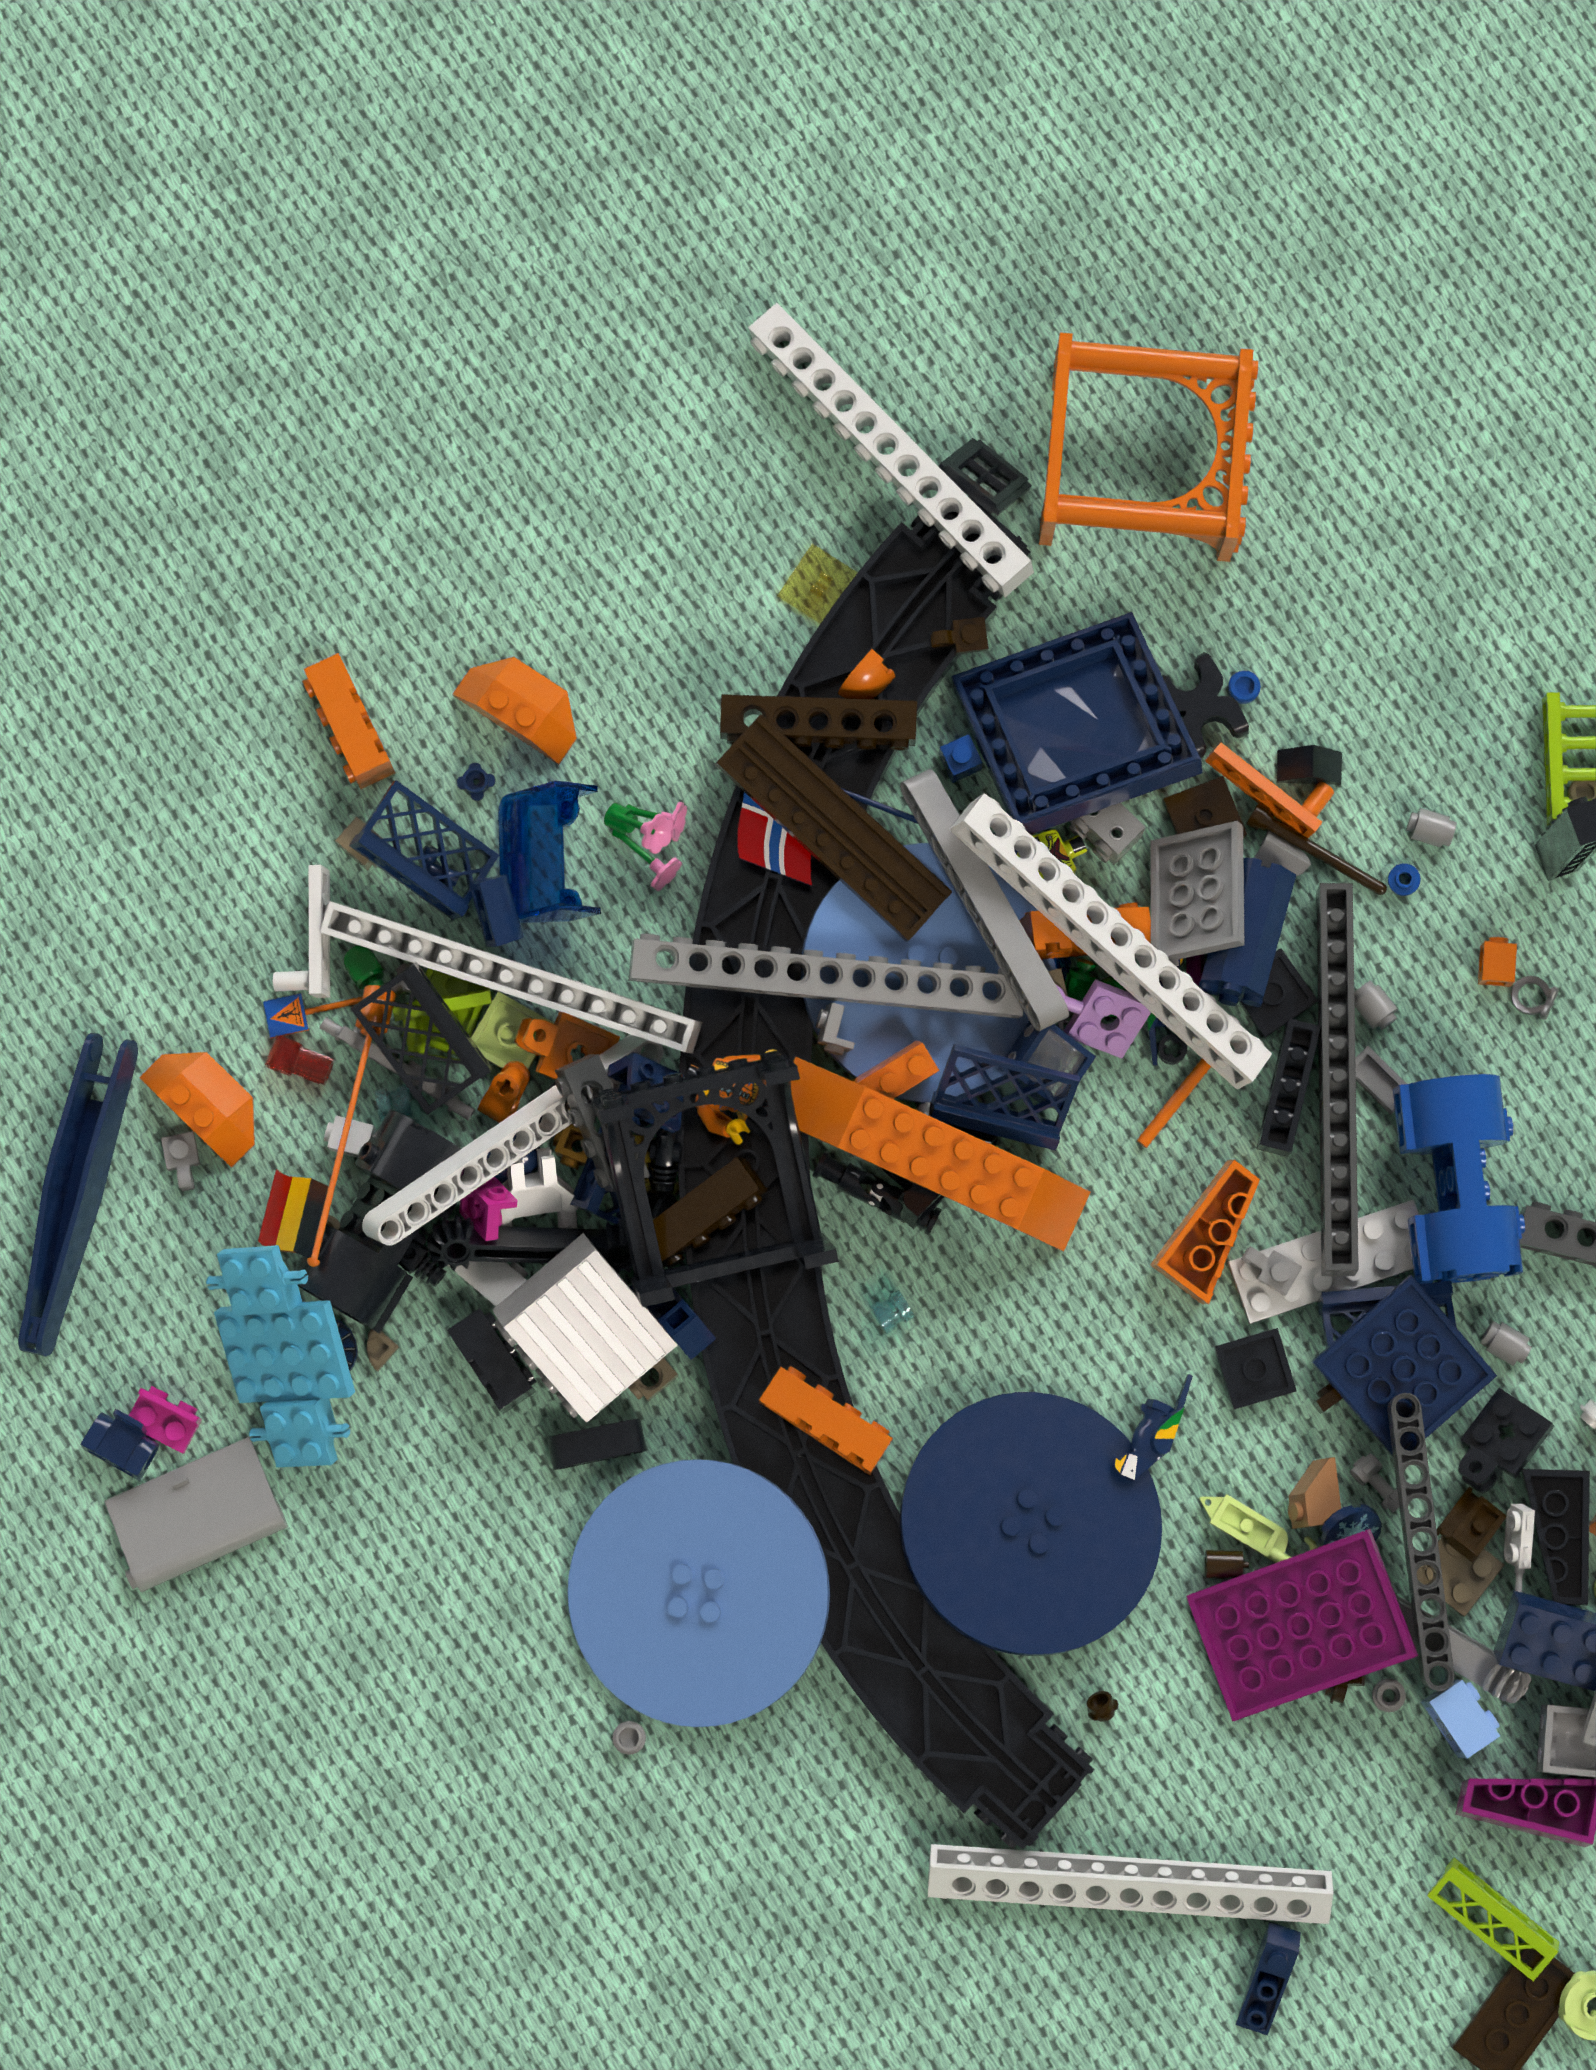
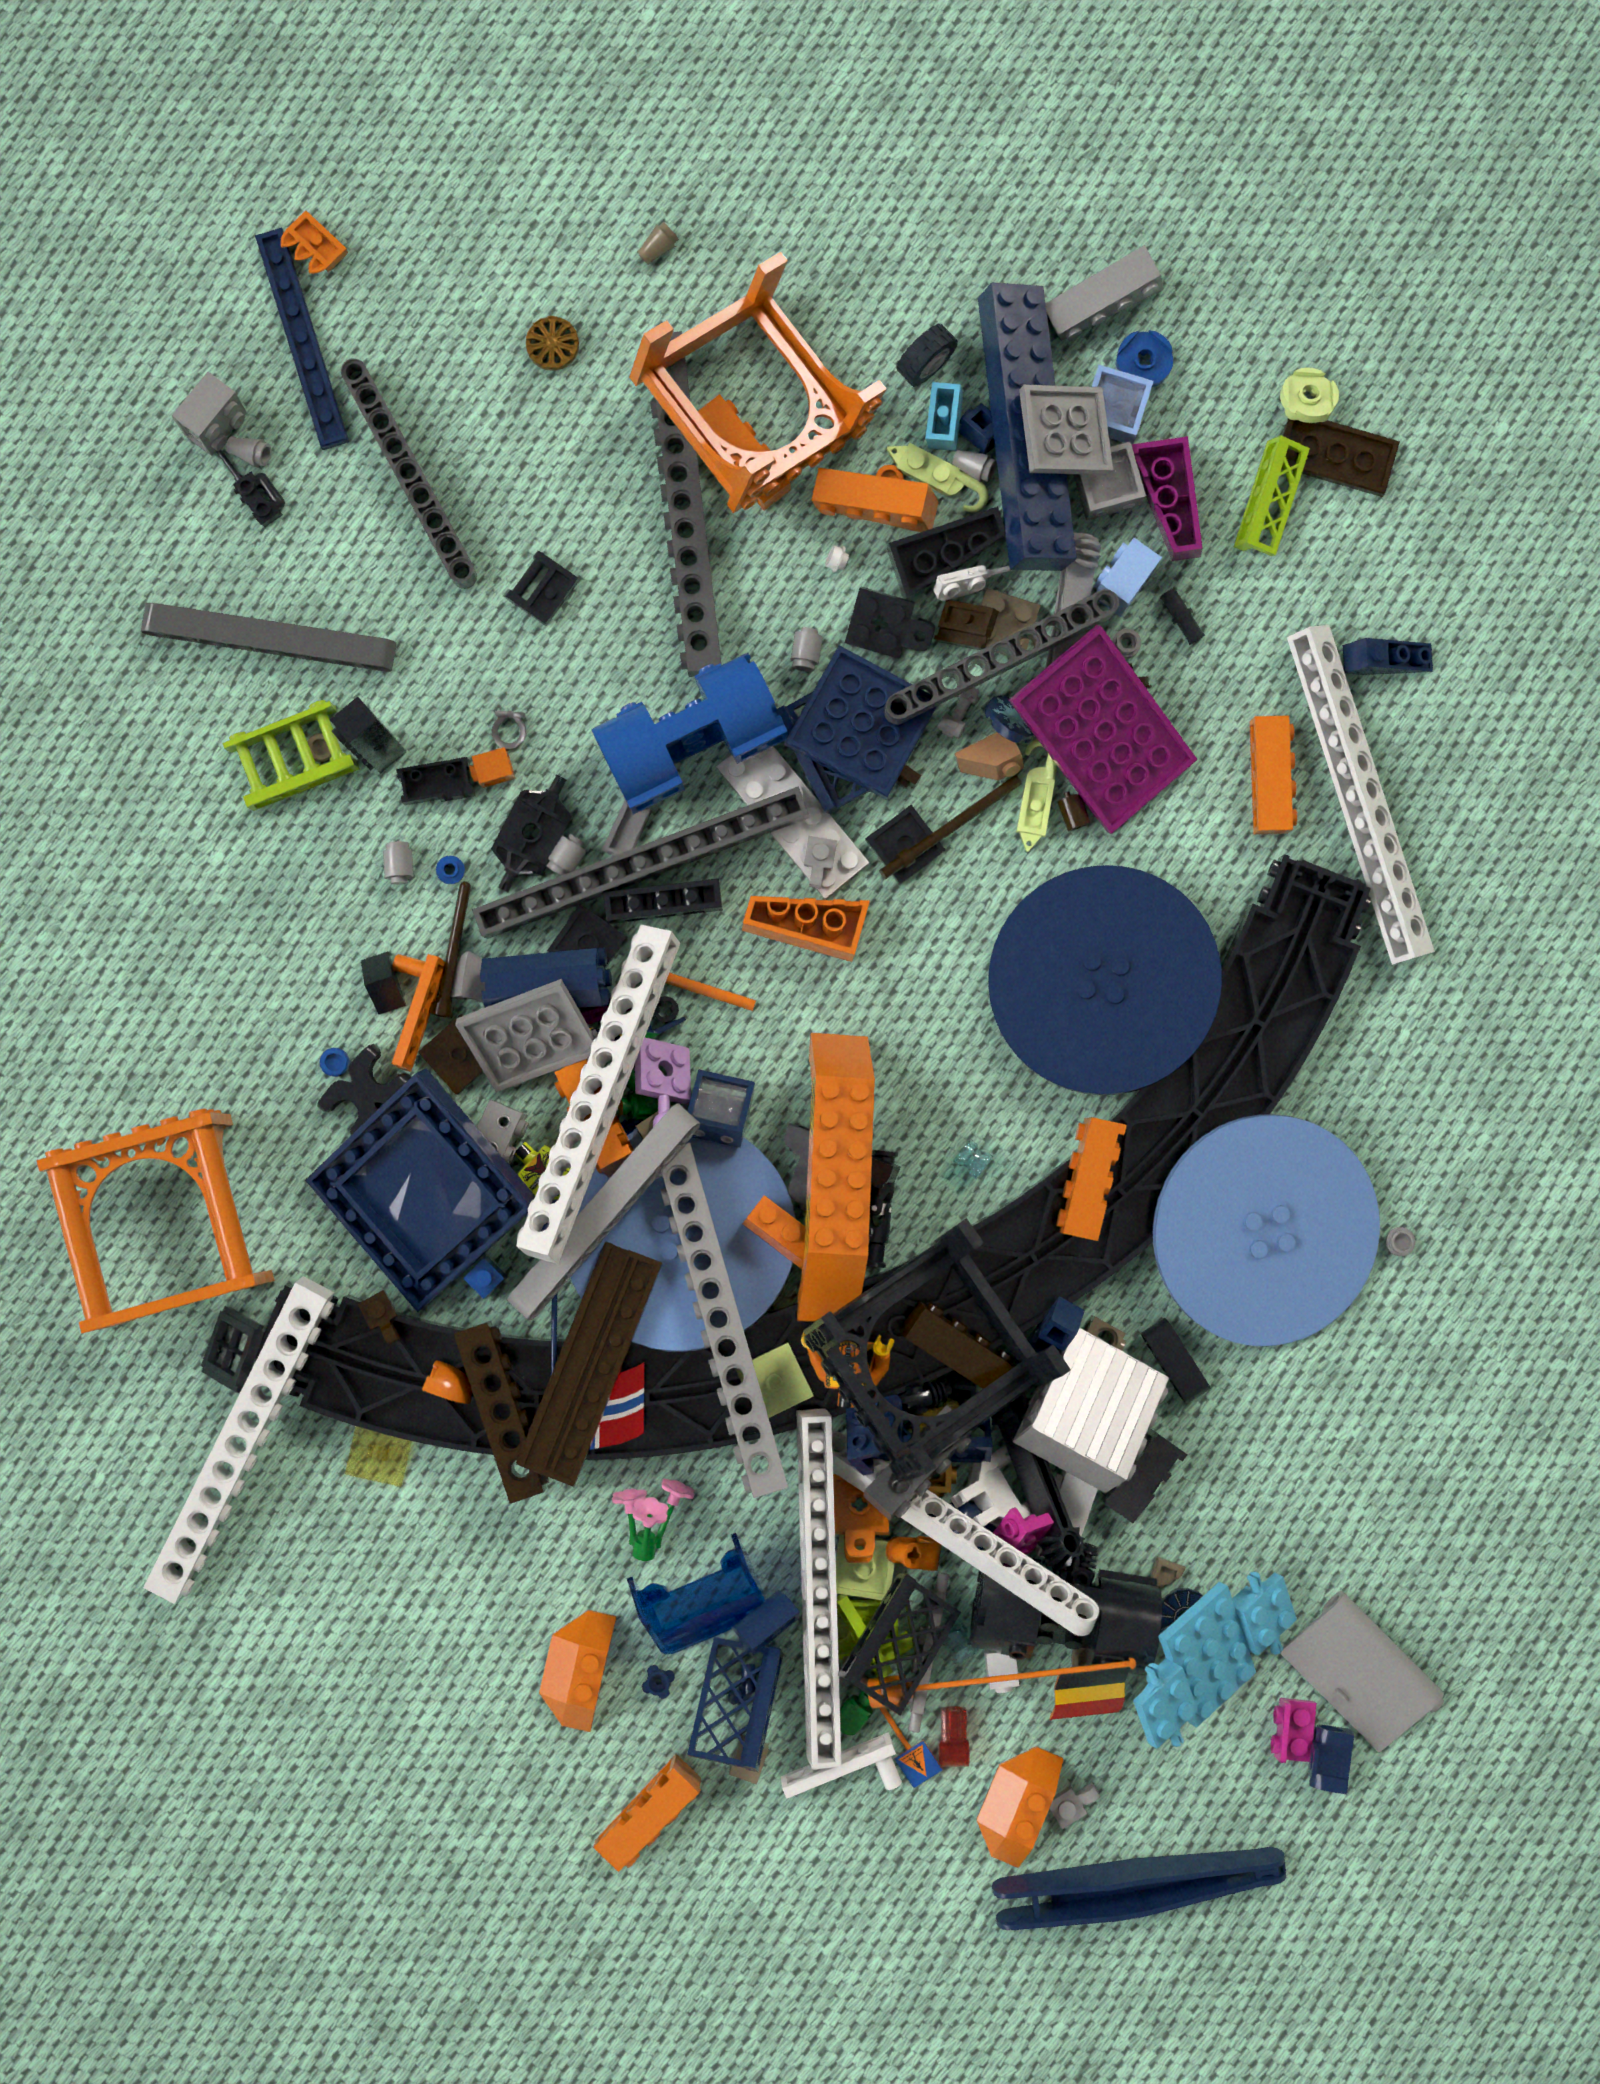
camera: 115 degrees left, 5 degrees up
light grey bracket [816,1003,855,1055] -> none
dark blue fence [930,1044,1080,1151] -> none
dark brown plate [1087,1691,1119,1722] -> none
dark blue animal [1113,1374,1193,1481] -> none
none -> black piece [396,757,475,805]
none -> black plate [491,774,573,893]
none -> yellowish green plate [735,1342,814,1418]
none -> dark brown bar [879,775,1022,879]
none -> black pin [1160,587,1205,645]
none -> orange brick [1250,716,1297,834]

